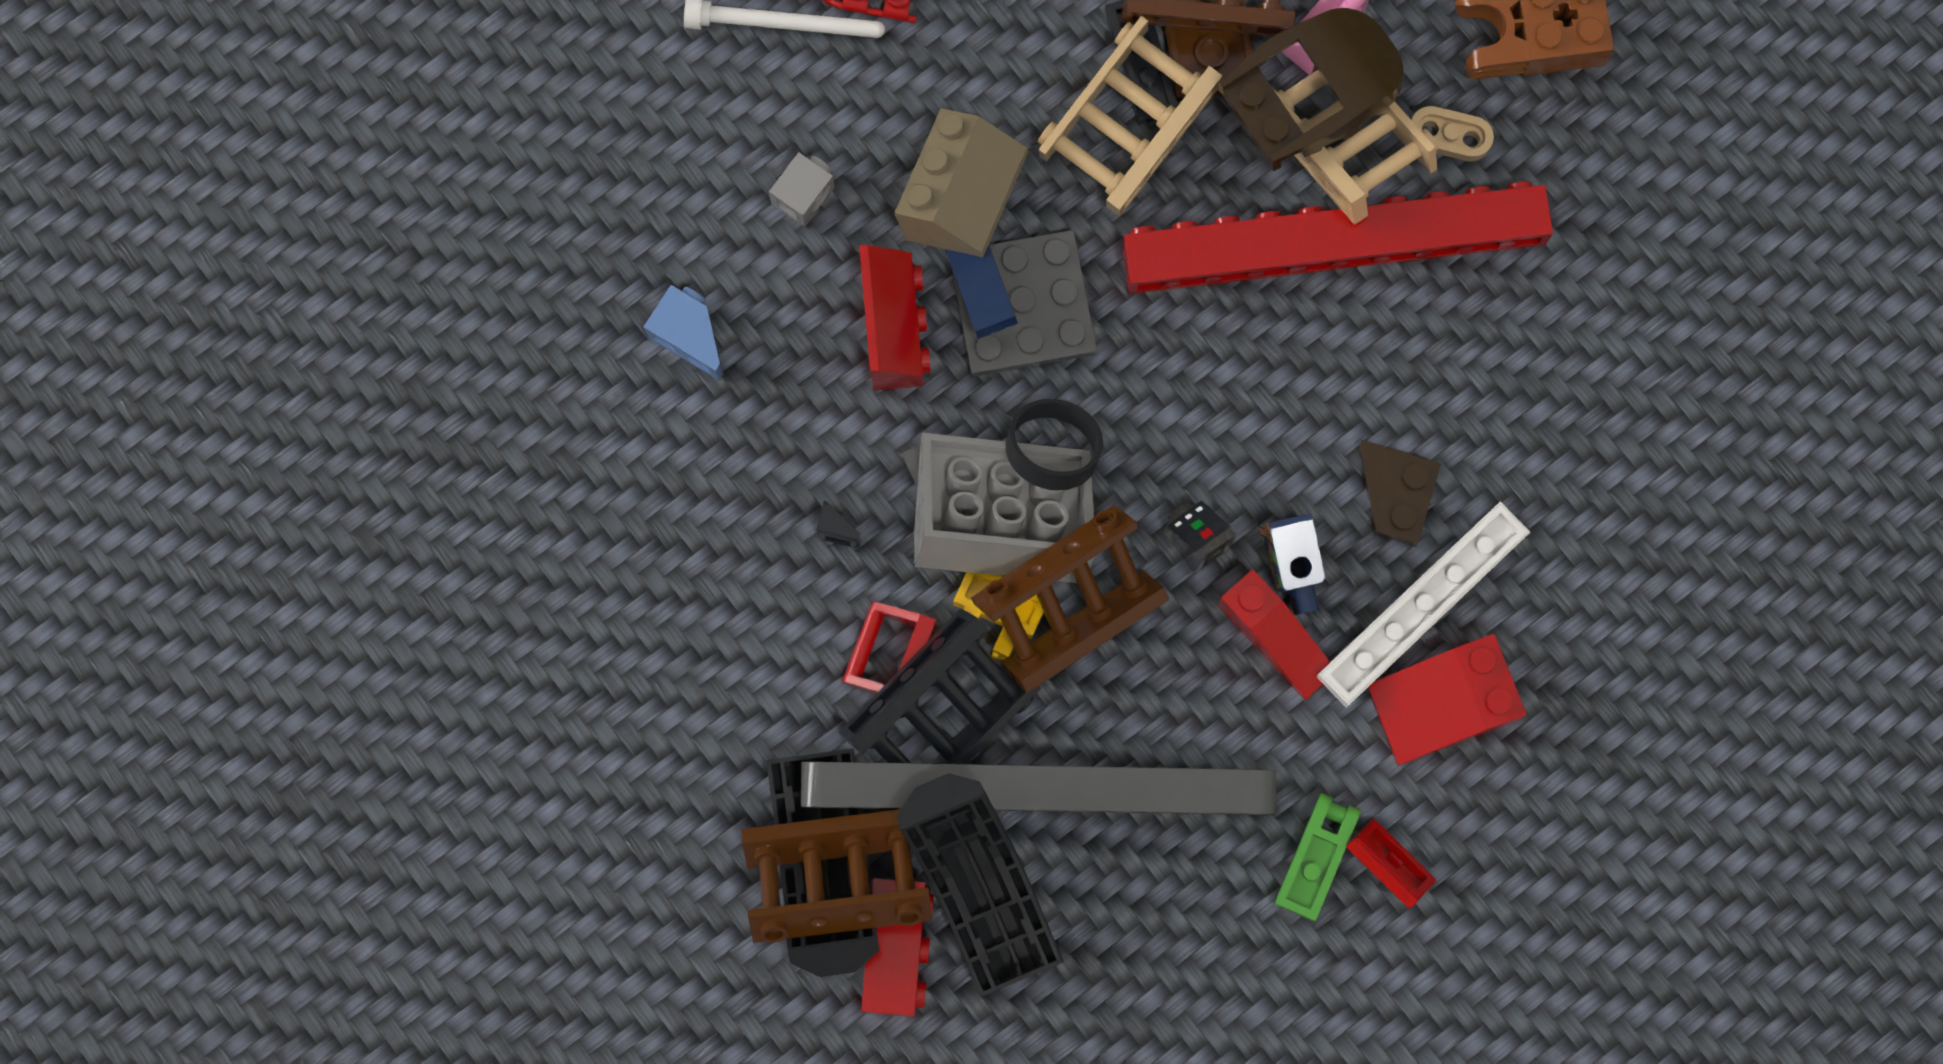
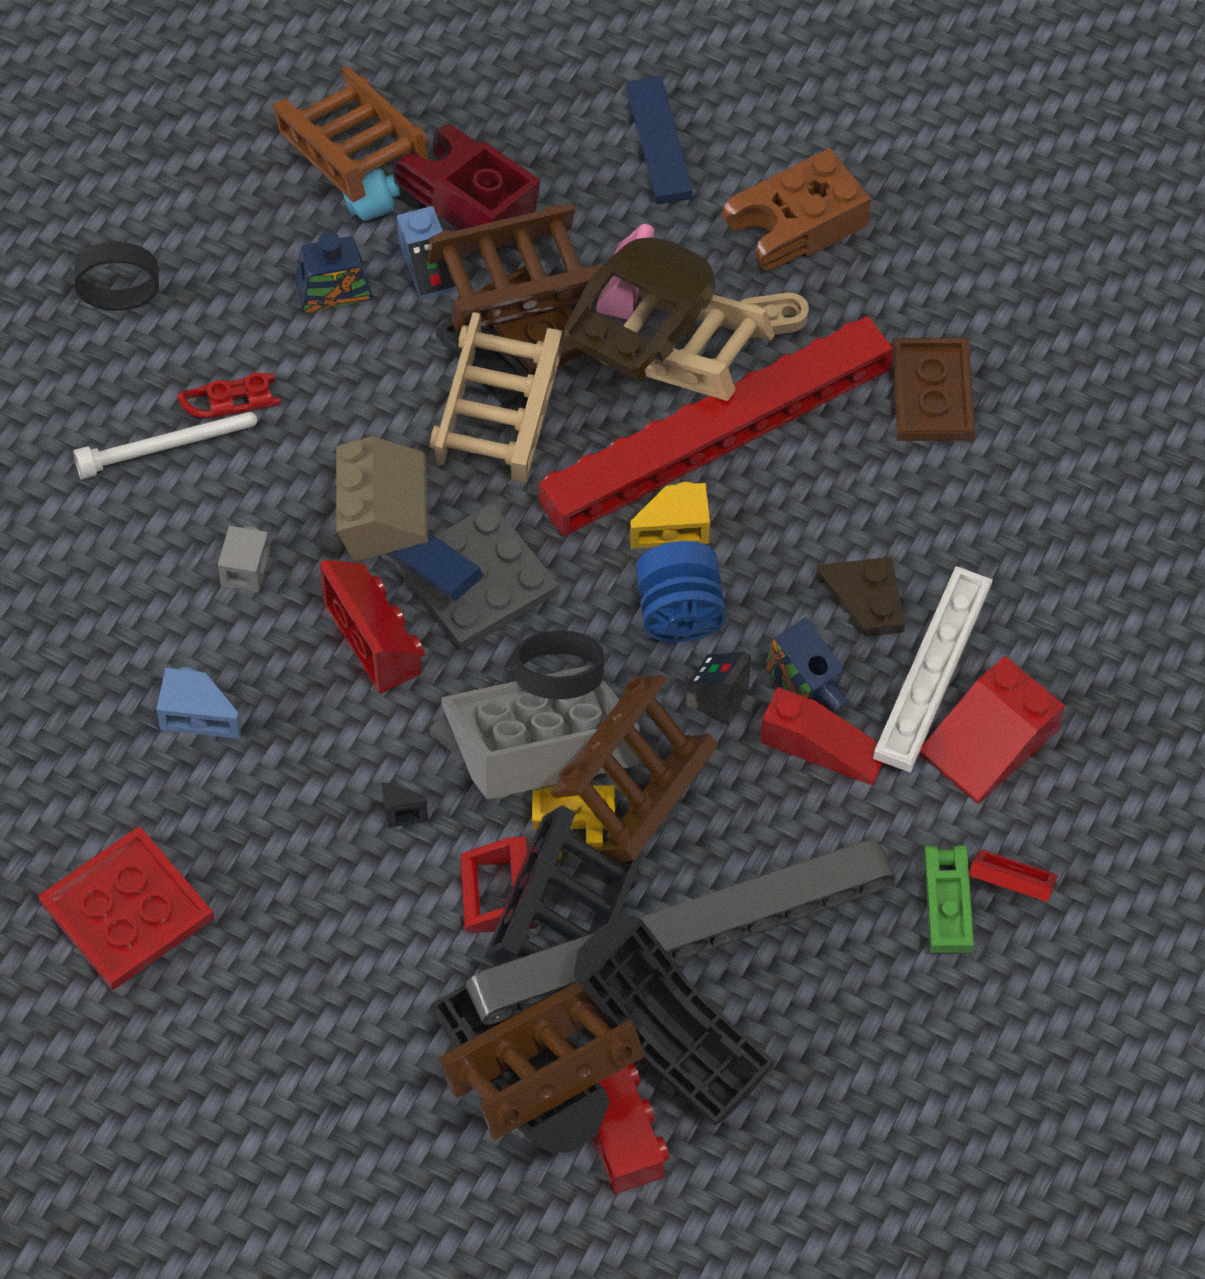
camera: 25 degrees left, 20 degrees down
none -> red plate [38,826,214,991]
none -> yellow slope [630,482,710,549]
none -> blue wheel [635,541,727,642]
none -> reddish brown tile [891,338,975,441]

